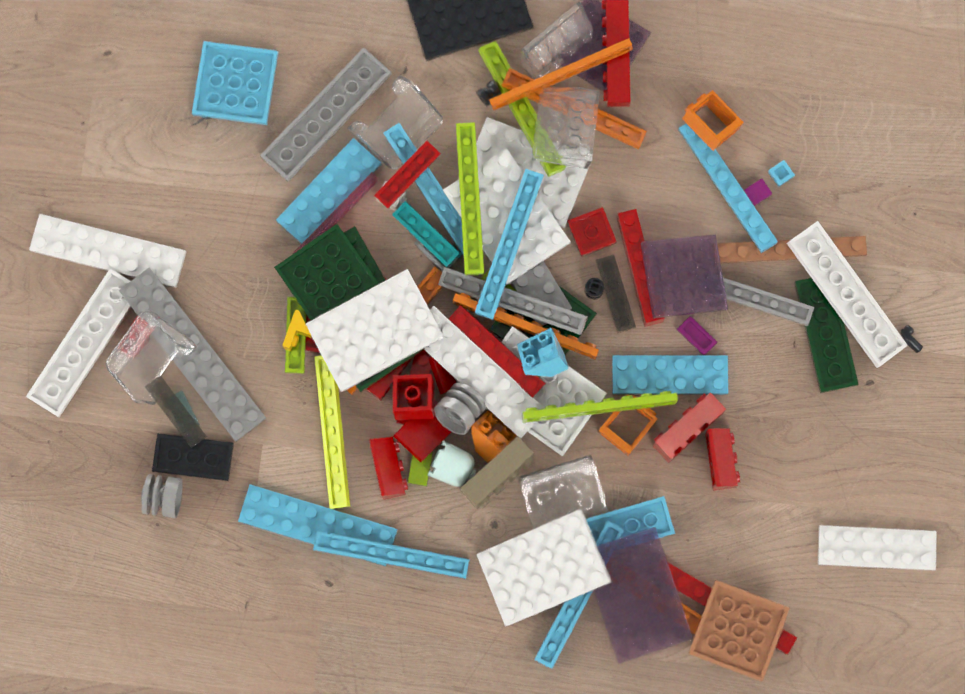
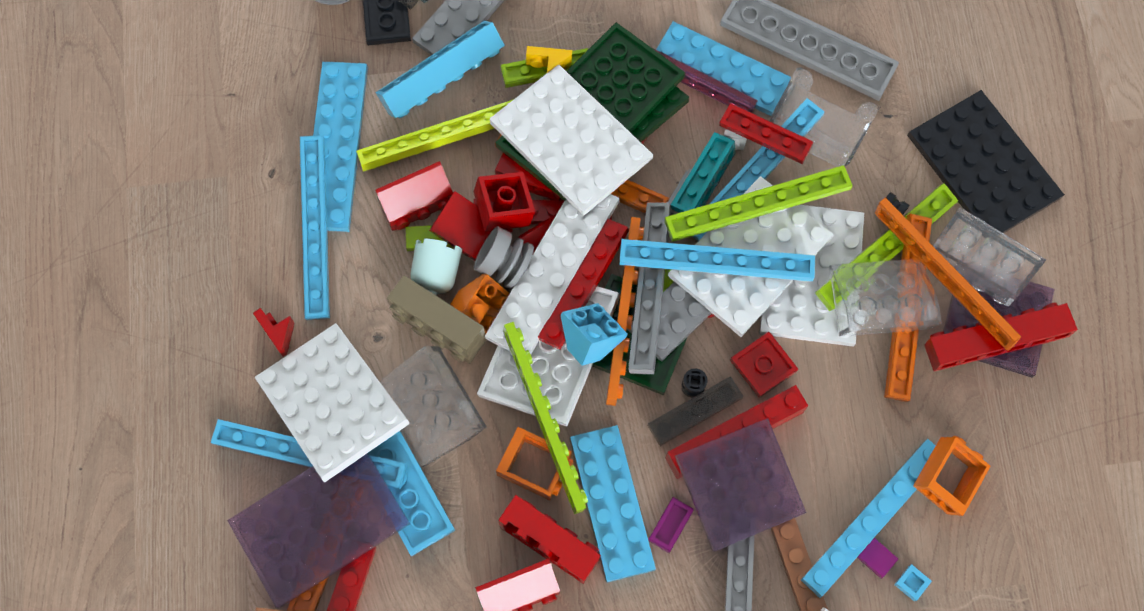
camera: 70 degrees right, 10 degrees down
none -> red slope [253,308,294,357]
none -> medium azure brick [375,20,505,118]

